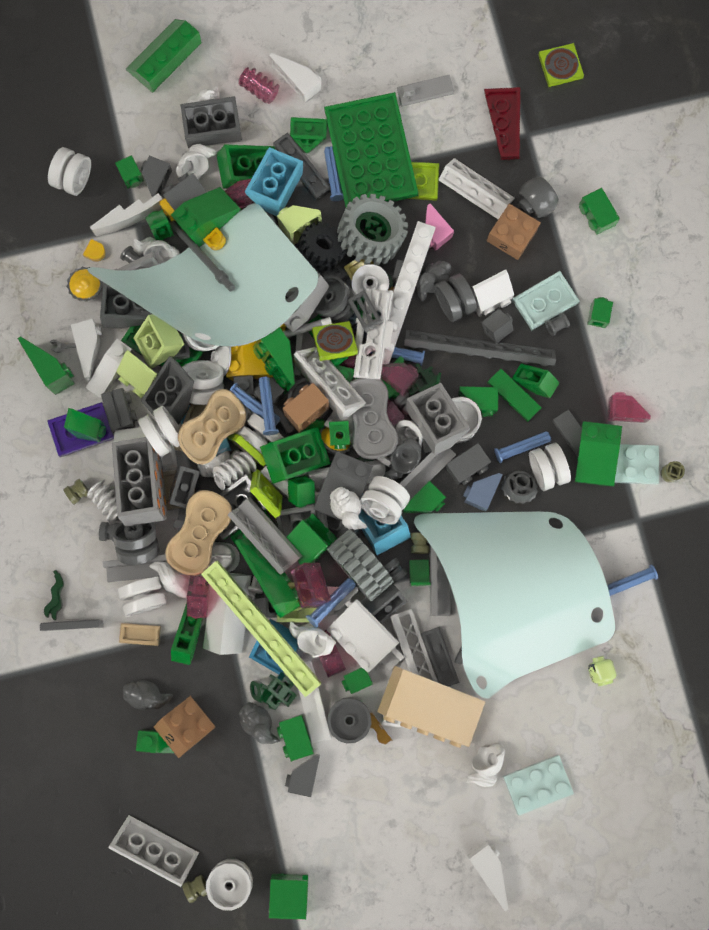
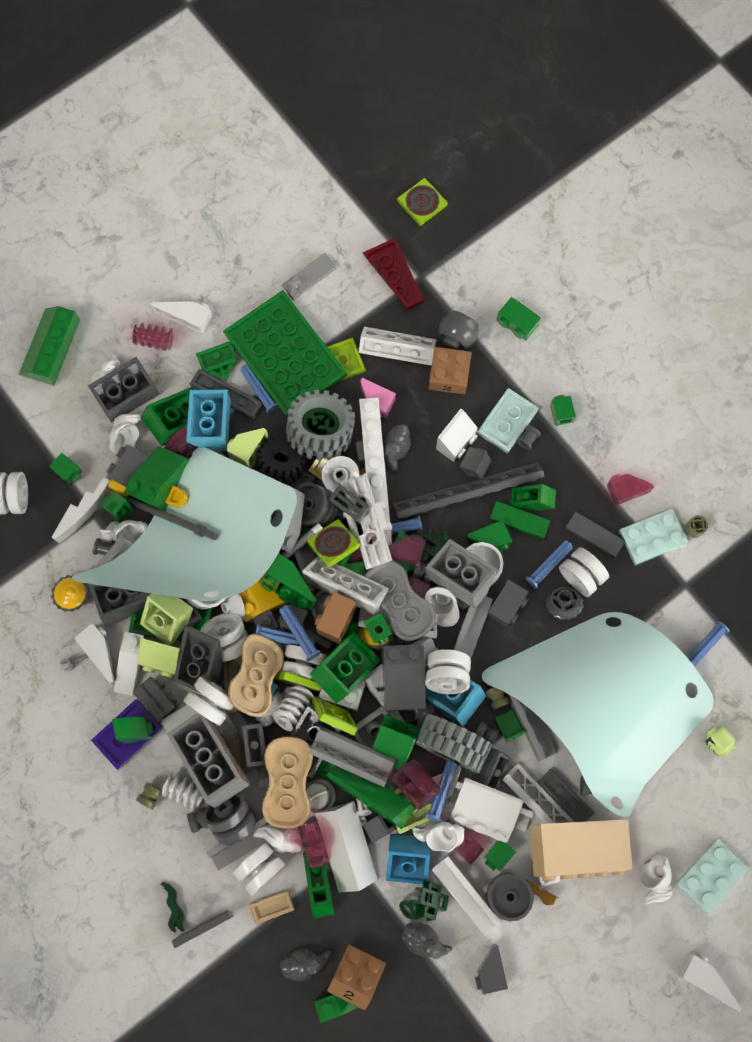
camera: 20 degrees left, 5 degrees down
green slope [17,336,75,395] -> none
yellow tile [83,239,106,262] -> none
dark grey slope [141,155,172,197] -> none
yellowish green plate [201,560,321,697] -> none
green brick [276,714,314,762] -> none
green brick [288,475,315,508] -> none
white hair [330,487,367,530] -> none
dark grey hair [383,438,421,480] -> none
green slope [402,481,446,513] -> none
dark grey wheel [434,273,477,322] -> none
sand blue slope [463,473,503,512] -> none
green slope [575,421,622,487] -> none

